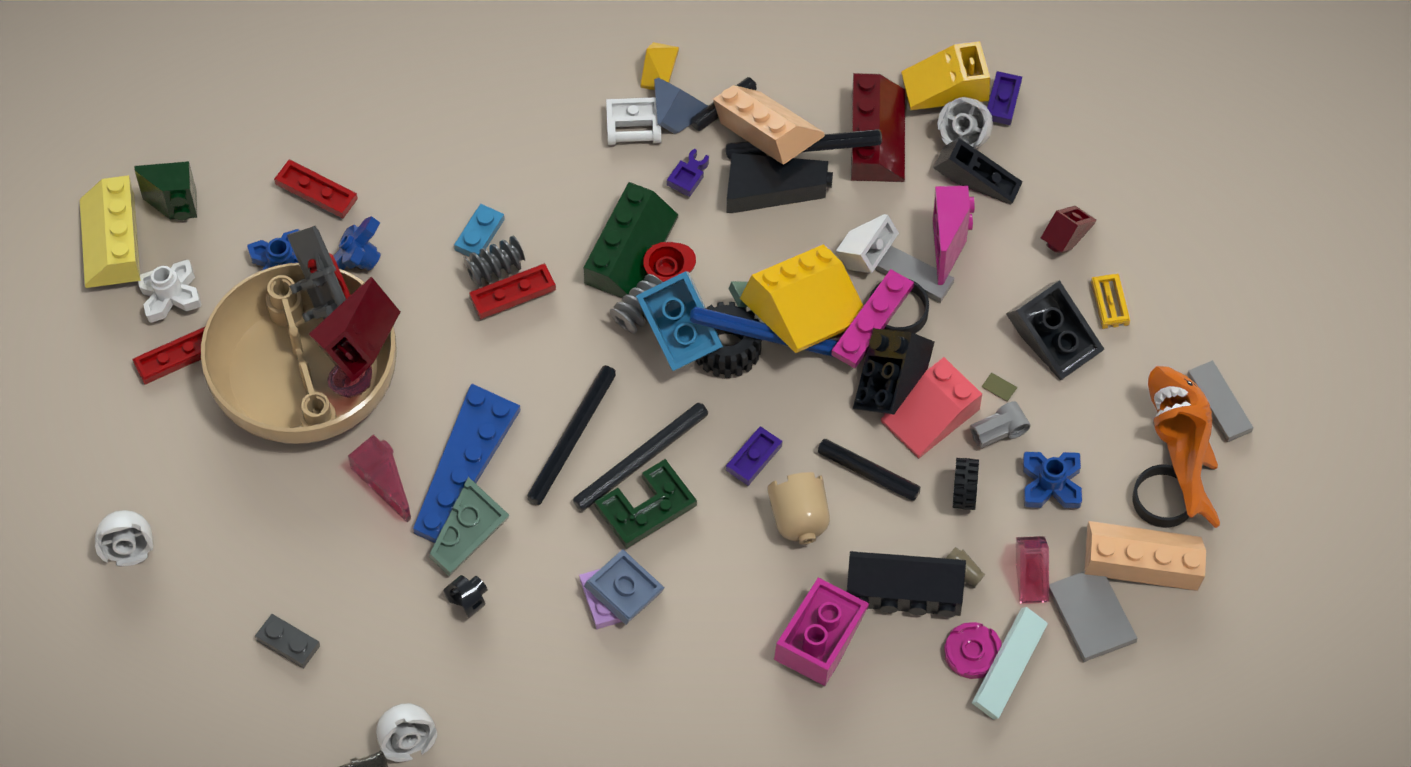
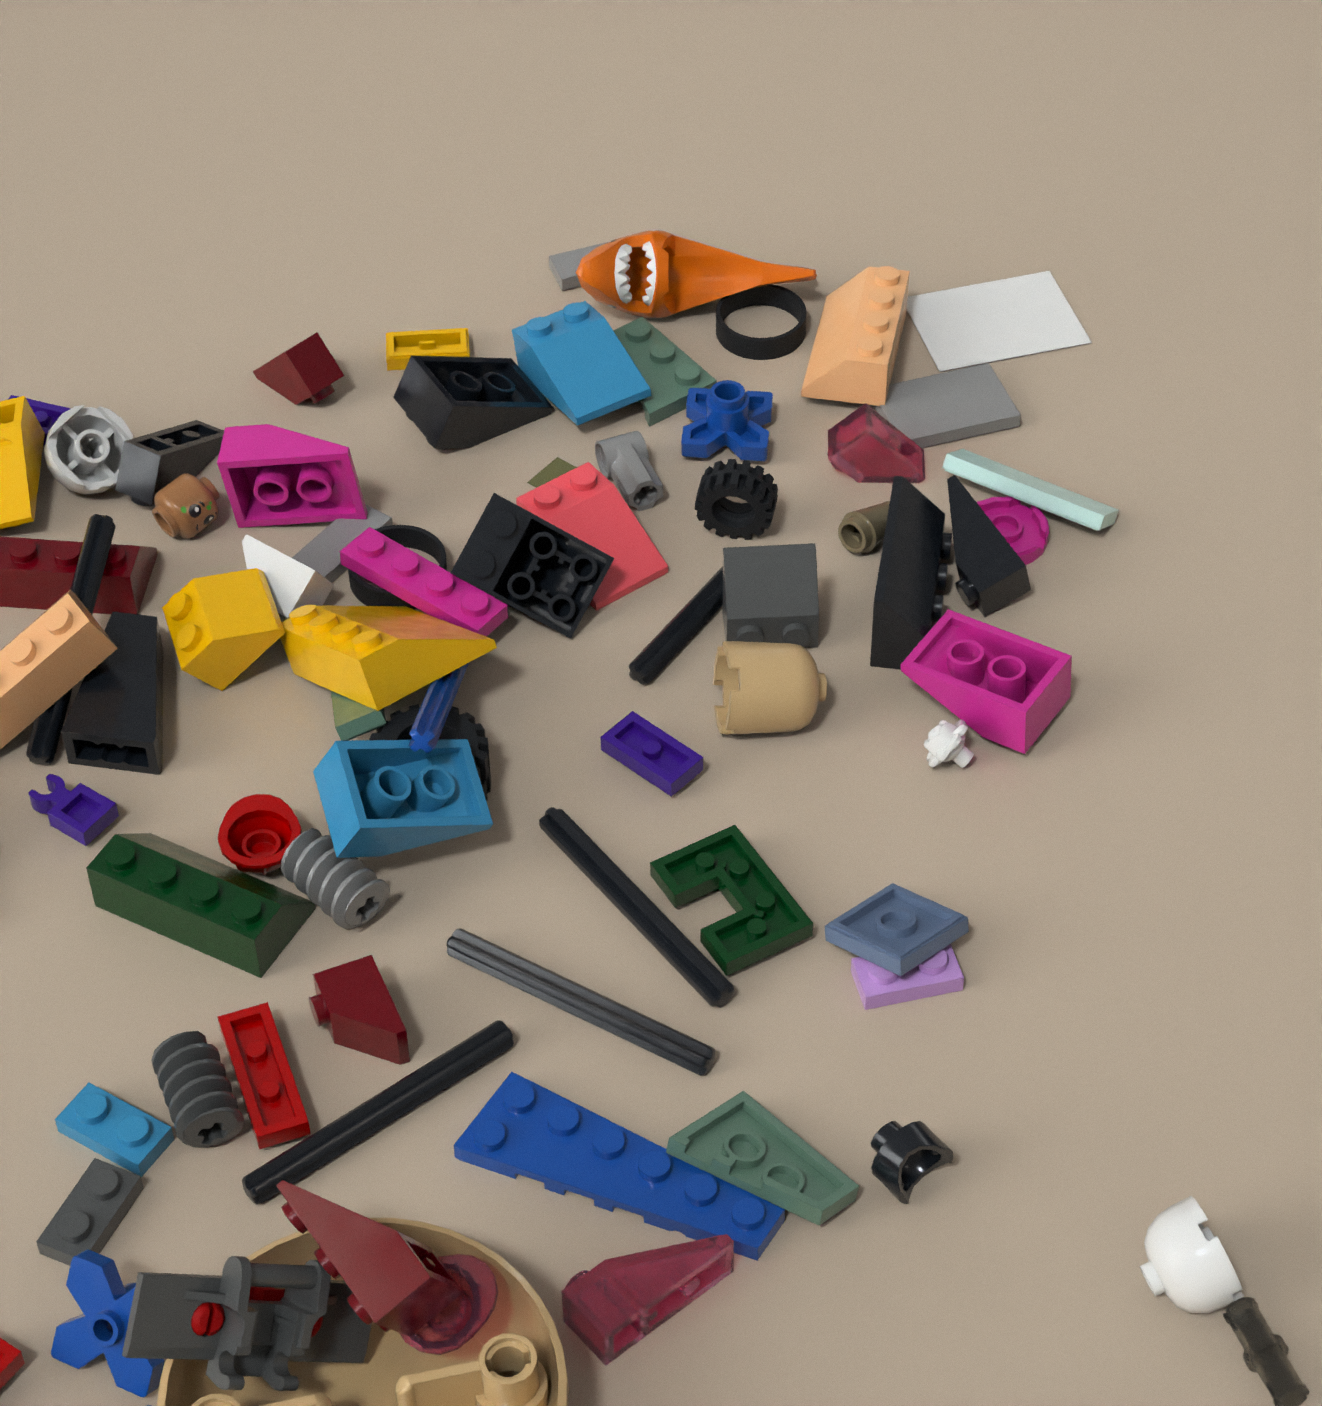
camera: 85 degrees left, 15 degrees down
none -> dark grey plate [36,1158,144,1266]
none -> medium nougat head [152,473,220,539]
none -> yellow slope [162,568,285,691]
none -> black axle [242,1020,514,1205]
none -> dark red slope [309,955,410,1065]
none -> dark azure slope [512,301,652,426]
none -> sand green wing [613,317,717,427]
none -> dark grey slope [722,543,819,648]
none -> white sticker [907,271,1092,372]
none -> white plant [924,719,974,768]
none -> black slope [947,475,1031,617]

